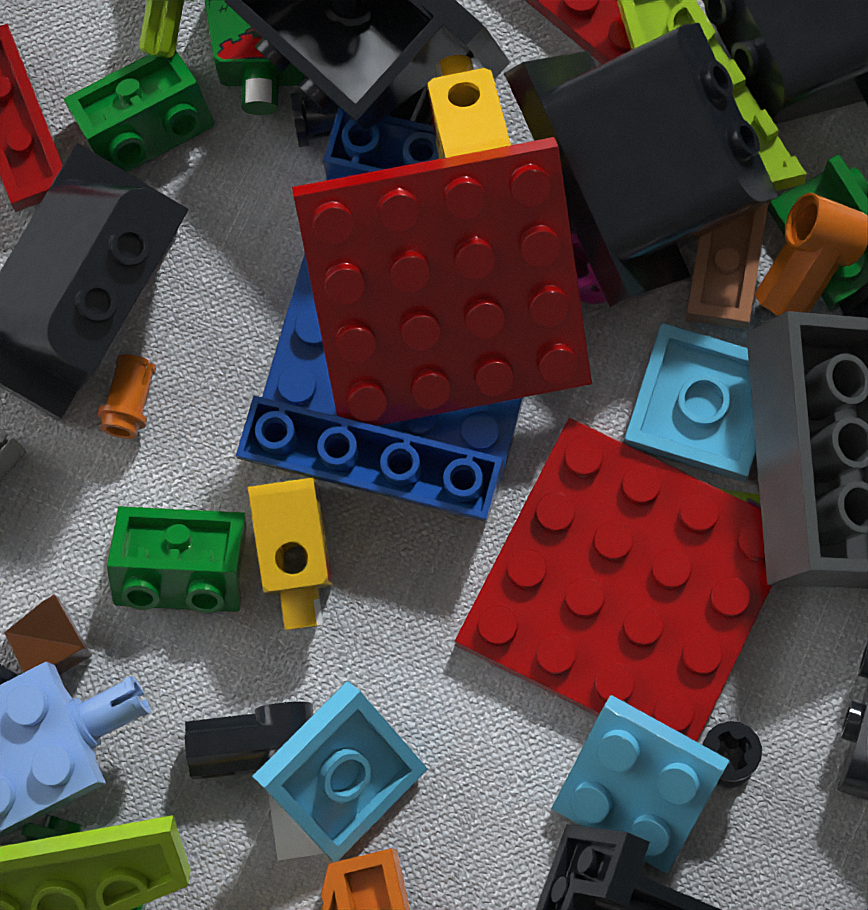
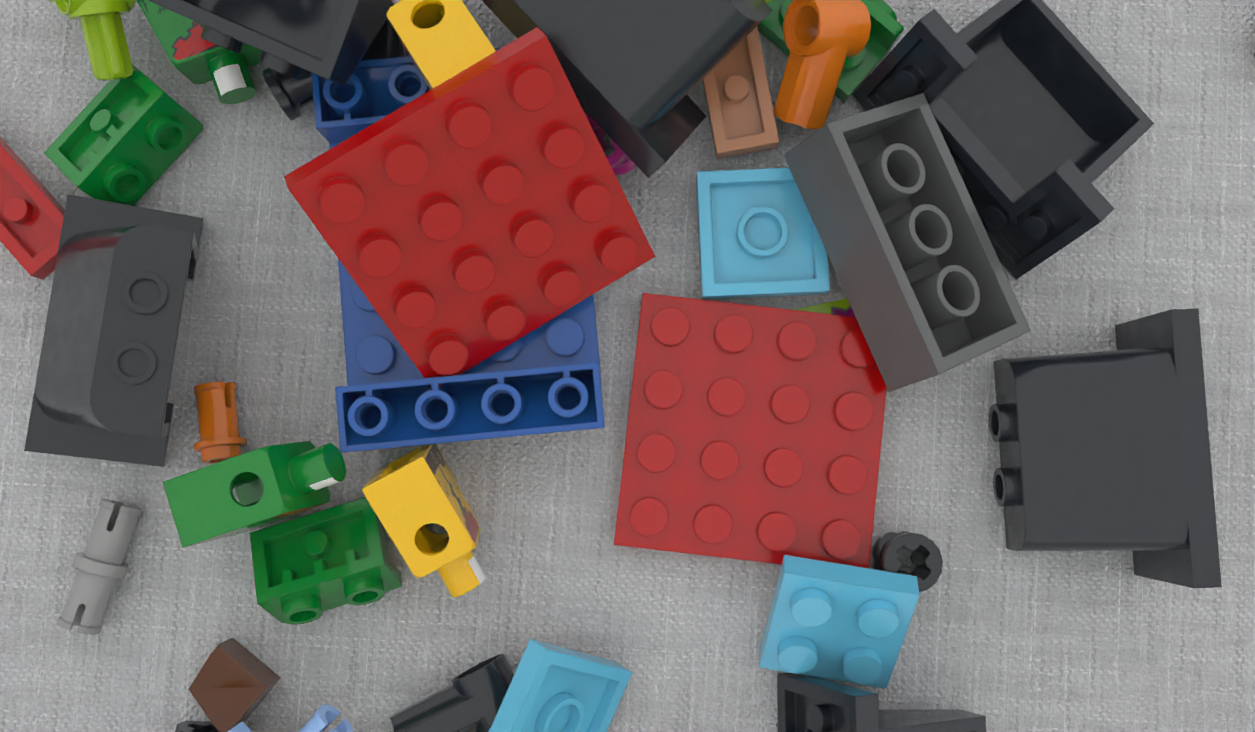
camera: 25 degrees left, 10 degrees up
none -> green torso [162,441,346,548]

